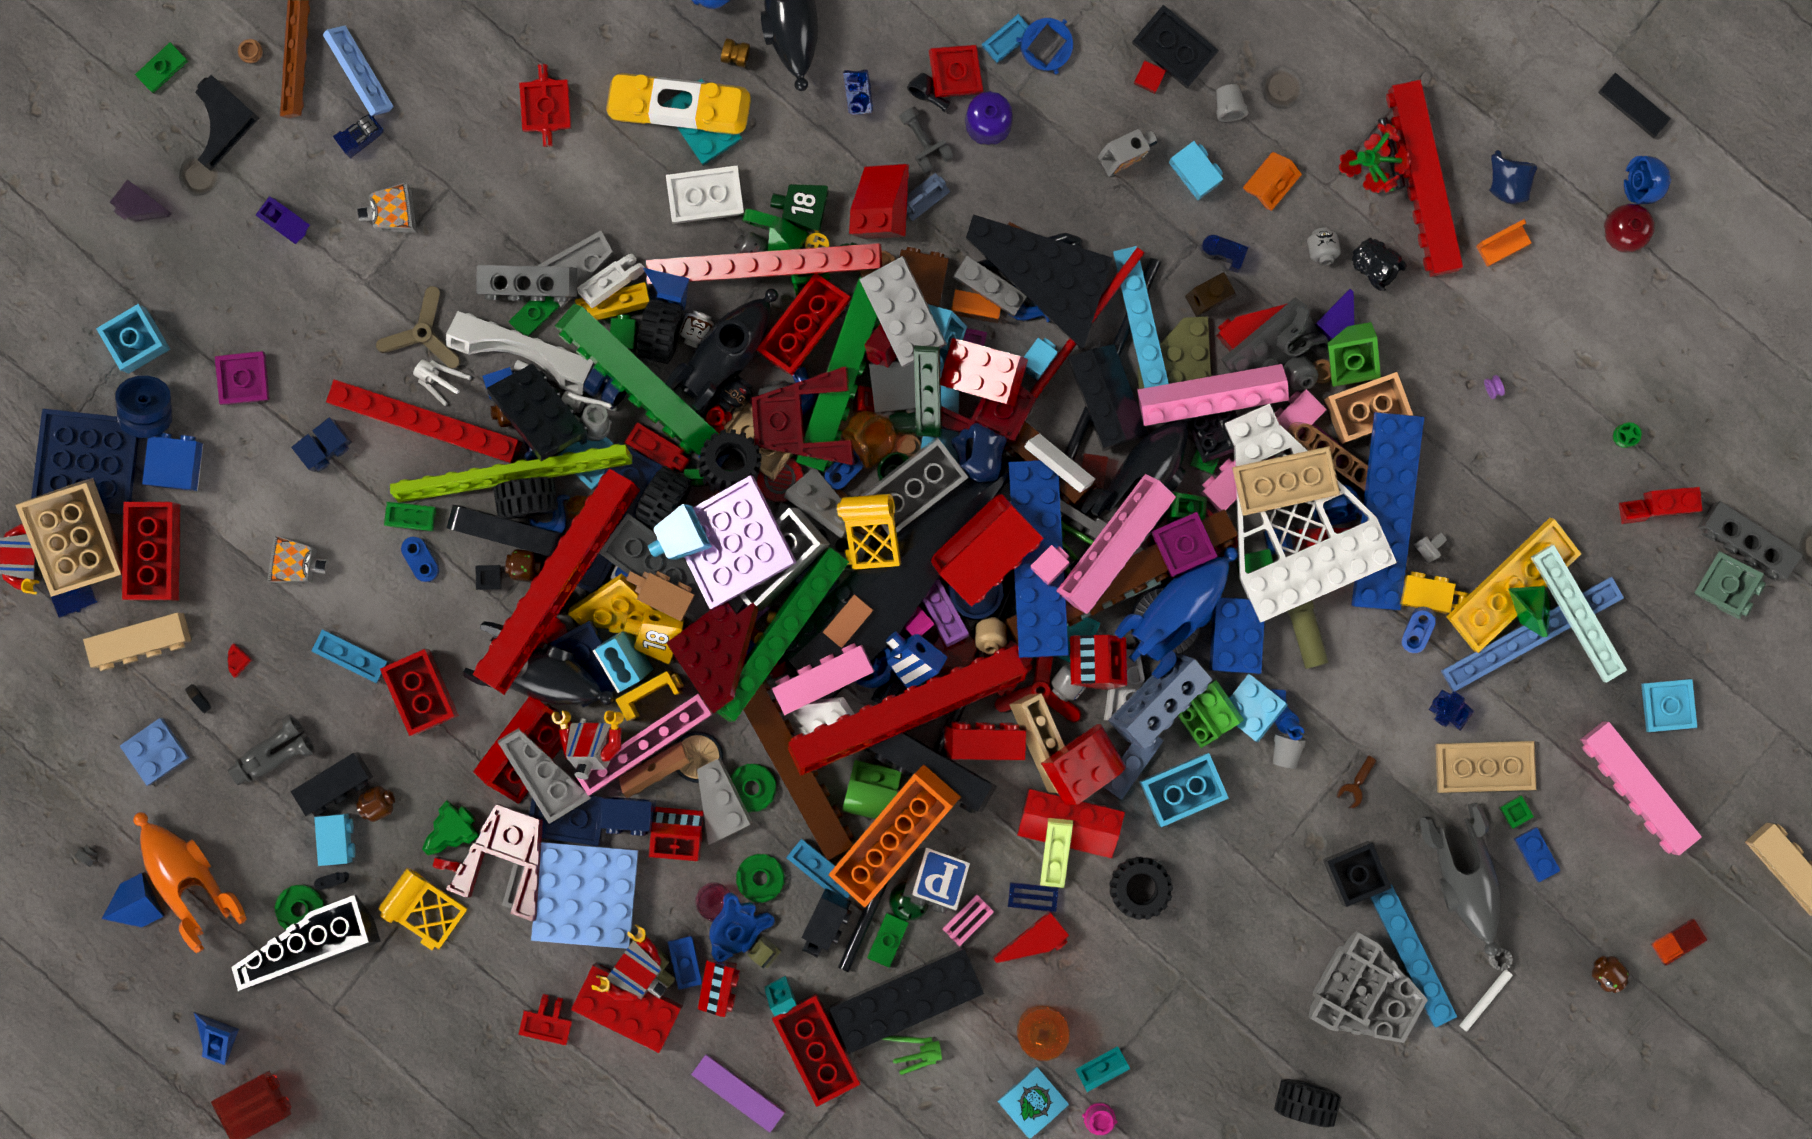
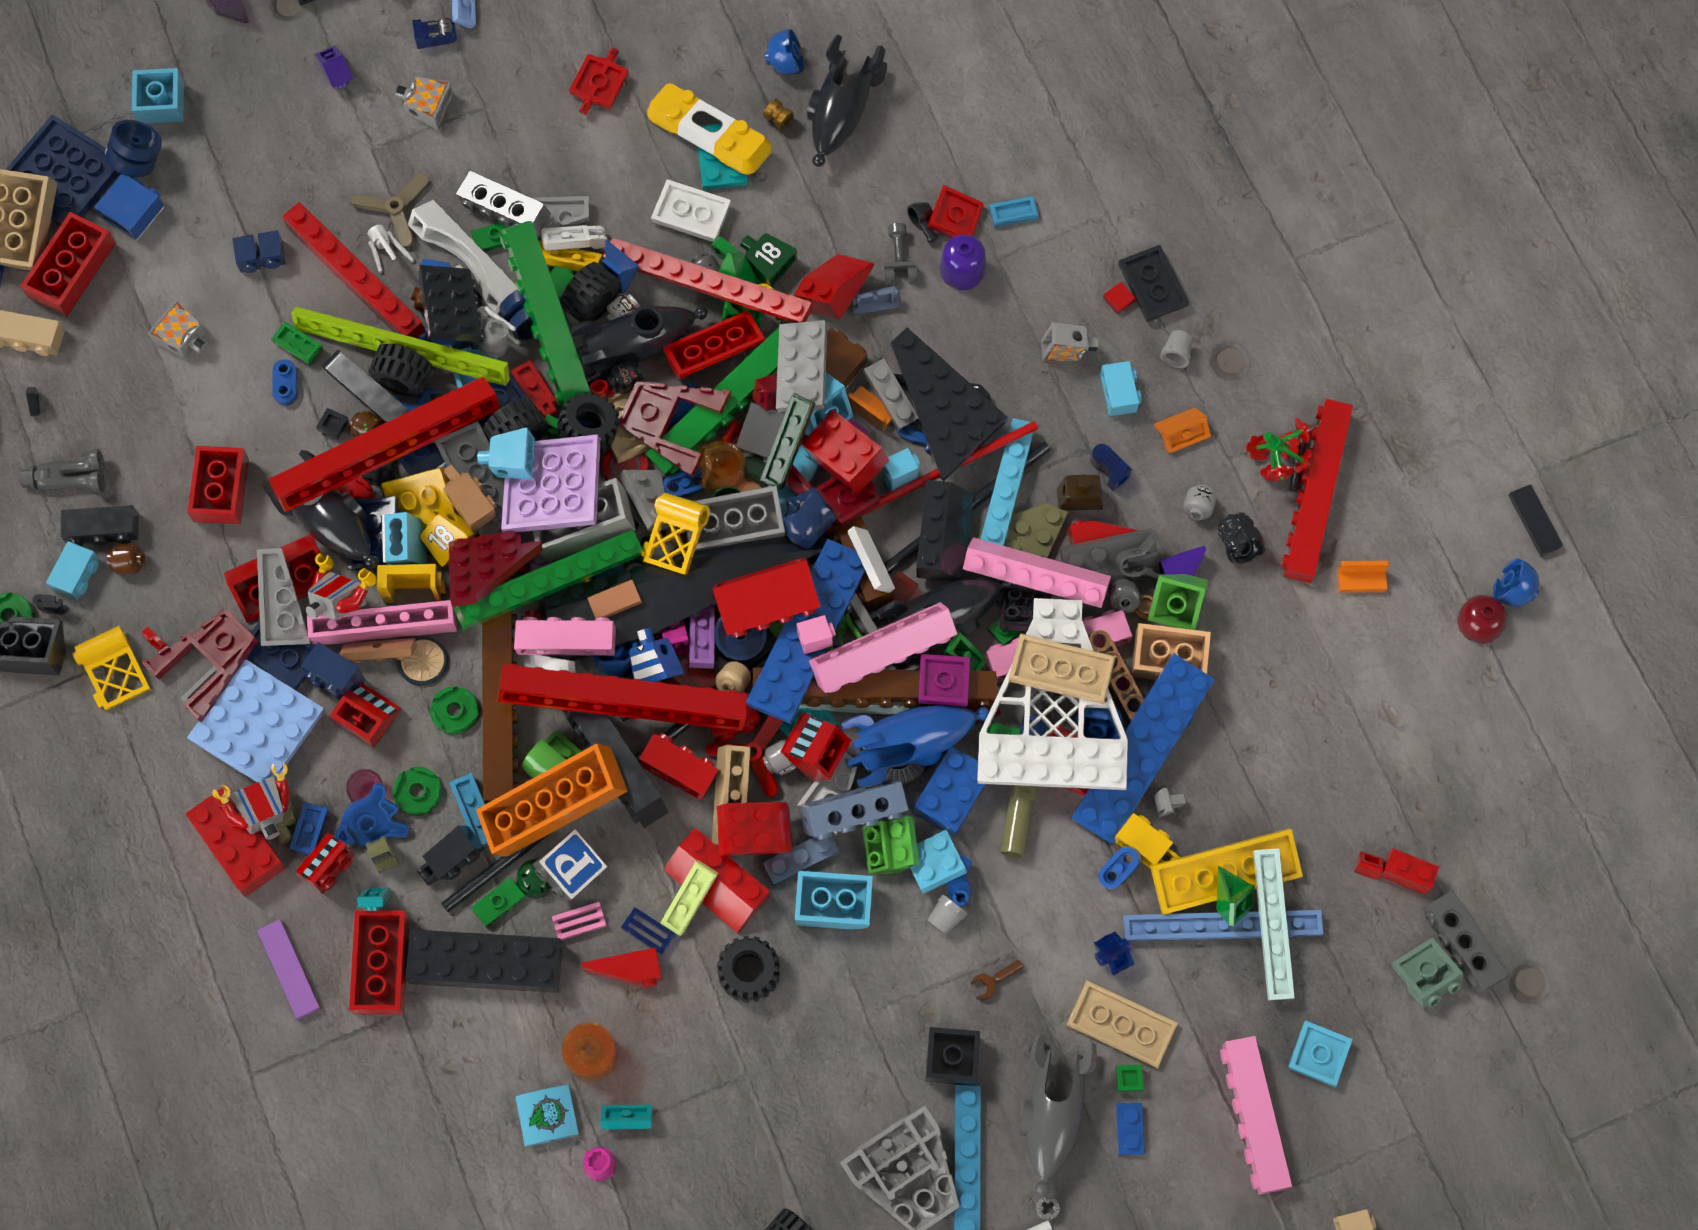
camera: 25 degrees right, 15 degrees down
magenta plate [215,351,270,405] -> none
red tile [228,643,253,678] -> none
dark azure plate [311,629,389,683] -> none
green rock [422,800,479,856] -> none
red hinge [518,994,573,1046] -> none
light grey wing [697,758,753,845] -> none
clear blue hips [843,70,873,115] -> none
bright green plant [883,1036,942,1075] -> none
blue piece [1016,18,1073,74] -> none
medium lavender bush [1484,375,1505,399] -> none
dark blue piece [1489,150,1537,205] -> none
green wheel [1612,422,1642,448] -> none

